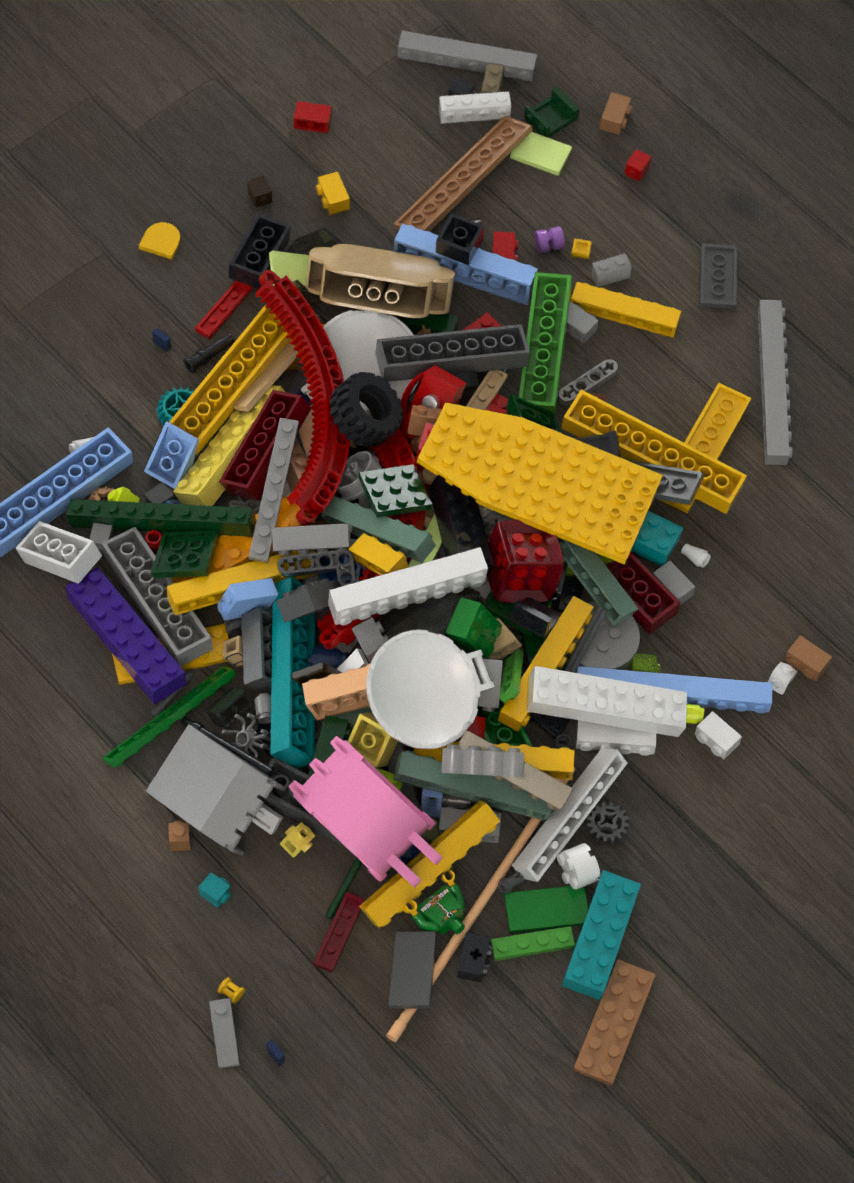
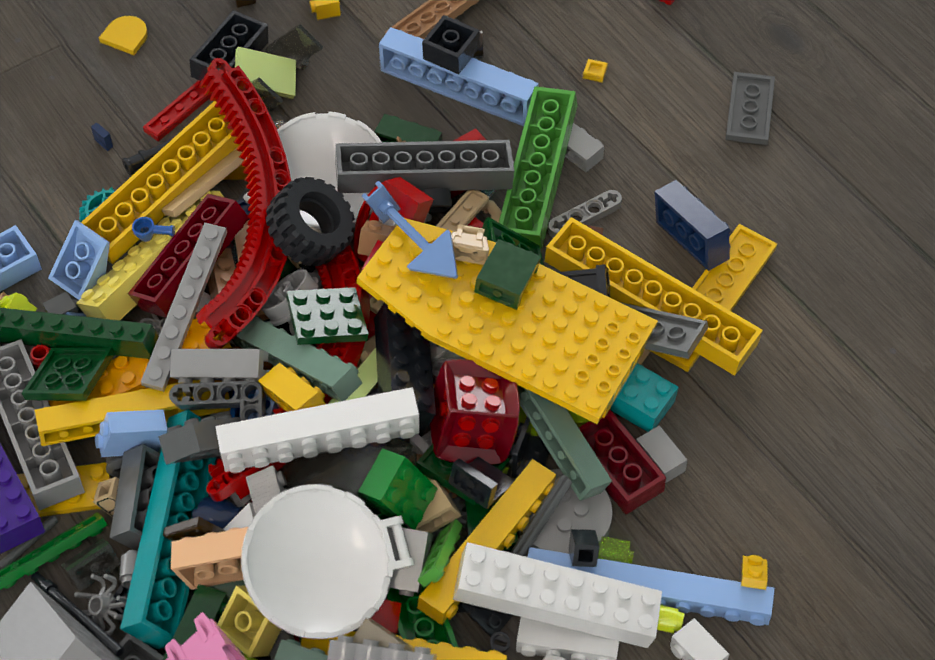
camera: 10 degrees right, 5 degrees down
tan brick [305,244,455,318] -> none
red brick [492,231,518,262] -> none
medium lavender wheel [534,226,565,254] -> none
yellow brick [571,282,681,338] -> none
light grey brick [591,253,632,287] -> none
white cone [681,543,711,568] -> none
light grey brick [757,300,793,465] -> none
white bracket [768,662,798,695] -> none
medium nougat brick [785,635,832,682] -> none
none -> blue bar [132,217,175,242]
none -> medium blue piece [362,181,458,279]
none -> tan piece [451,224,489,265]
none -> dark green panel [474,239,541,310]
none -> tan arm [481,200,502,222]
none -> black brick [568,529,599,567]
none -> dark blue brick [654,180,730,271]
none -> yellow plate [741,555,767,590]

